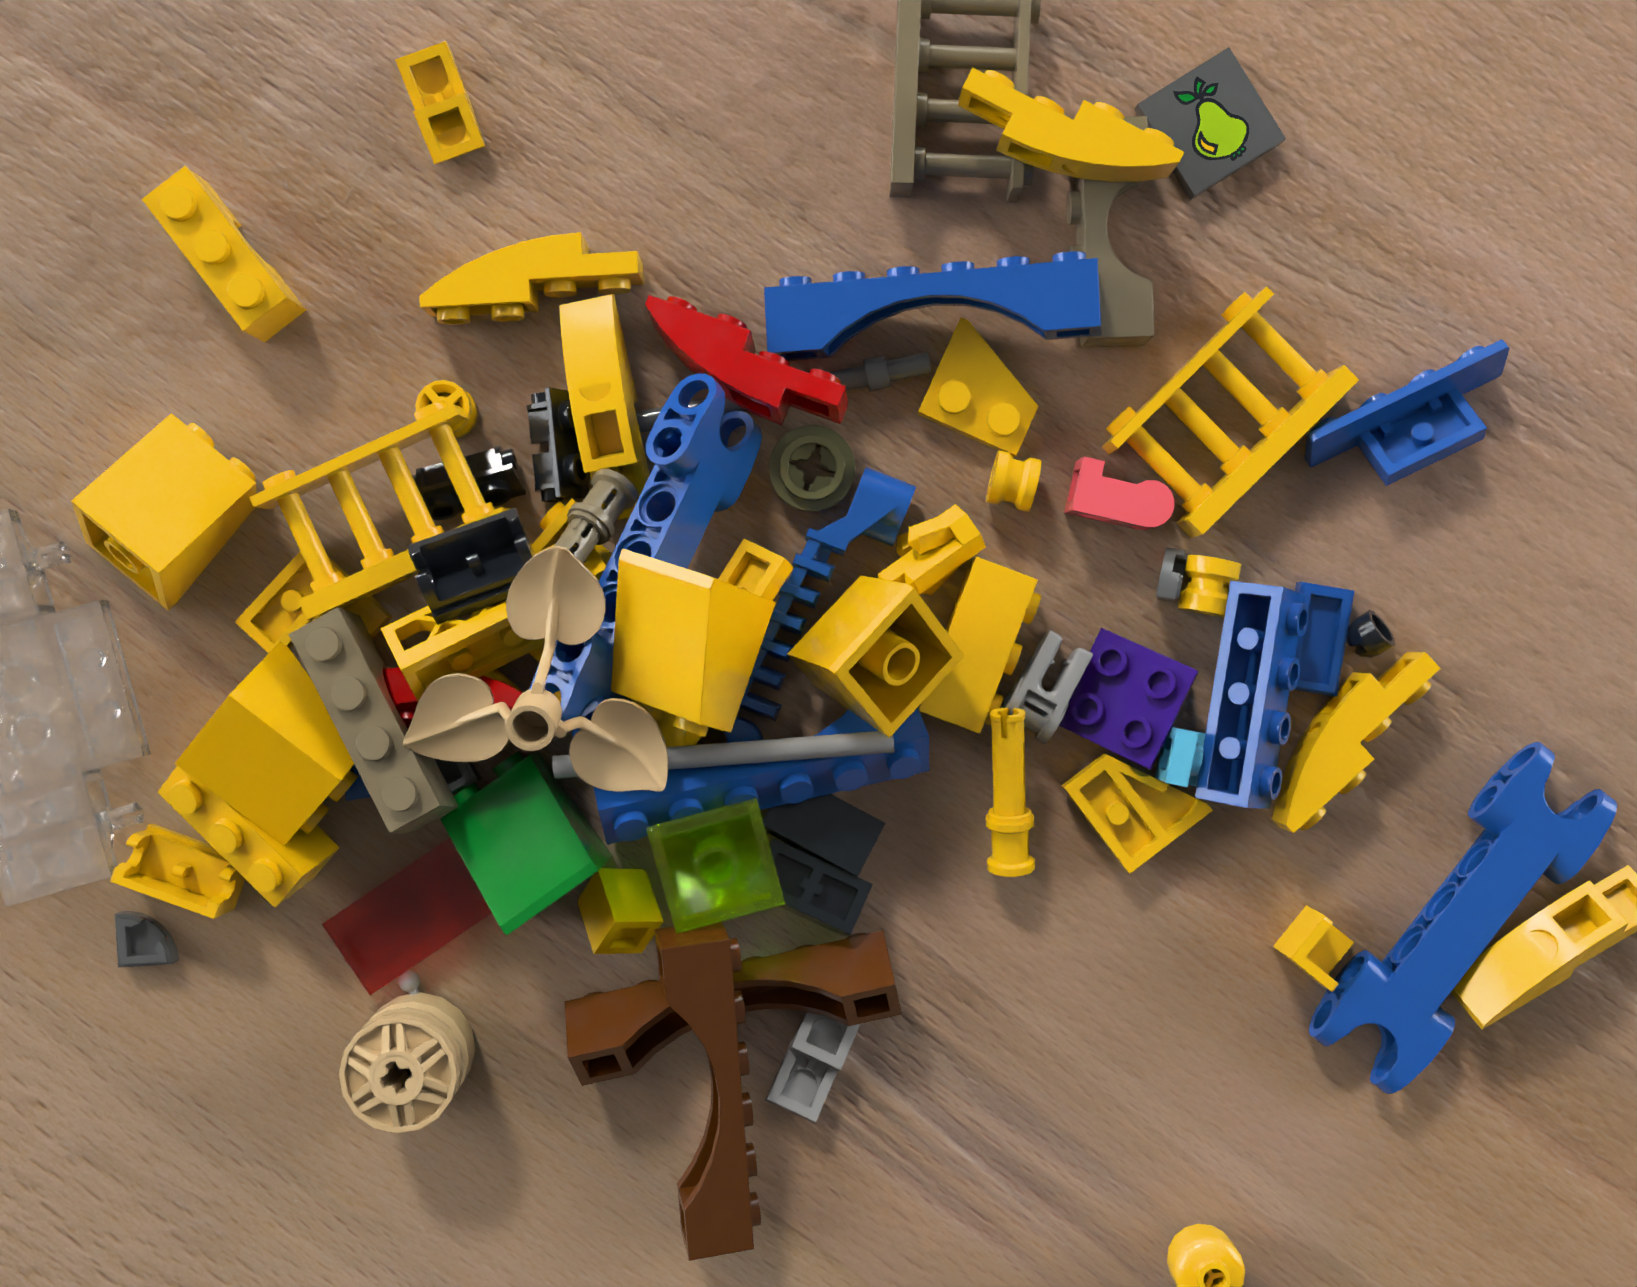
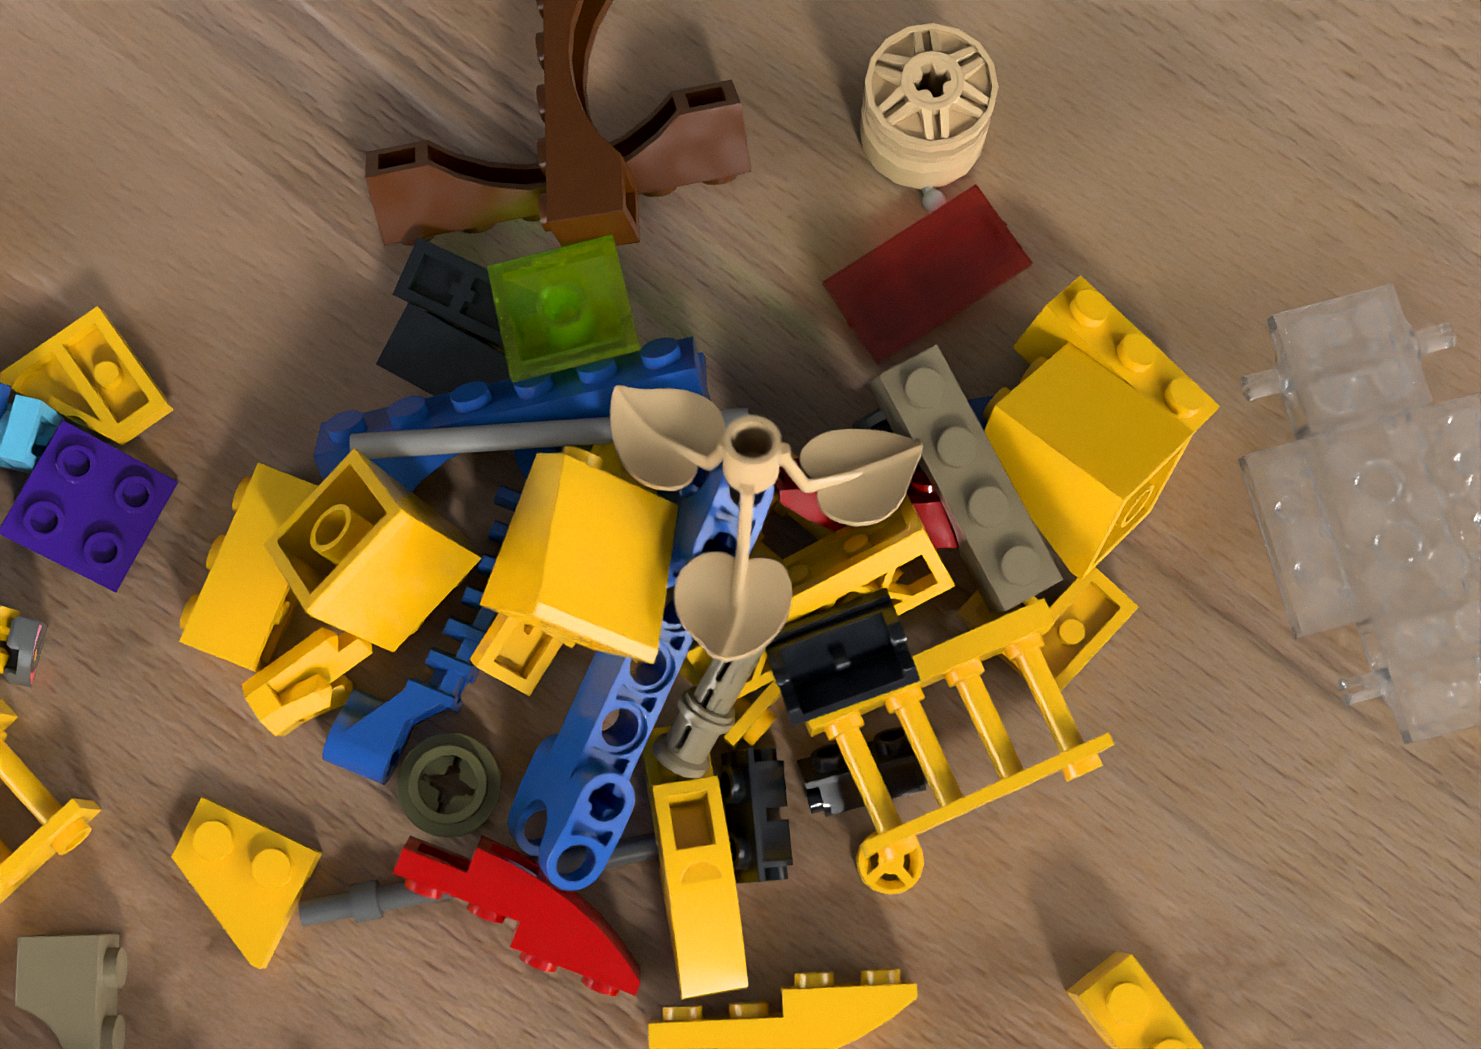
camera: 175 degrees left, 10 degrees down
yellow slope [71,413,257,611] -> none
yellow hinge [110,823,245,919] -> none
dark grey tile [115,911,179,968] -> none
green slope [440,751,612,936] -> none
yellow panel [578,868,663,954] -> none
blue arch [764,251,1102,361] -> none
light grey slope [765,1012,860,1123] -> none
yellow pin [985,708,1035,877] -> none
yellow wheel [986,450,1041,512] -> none
light grey piece [1000,630,1093,744] -> none
coral leg [1064,456,1175,530] -> none

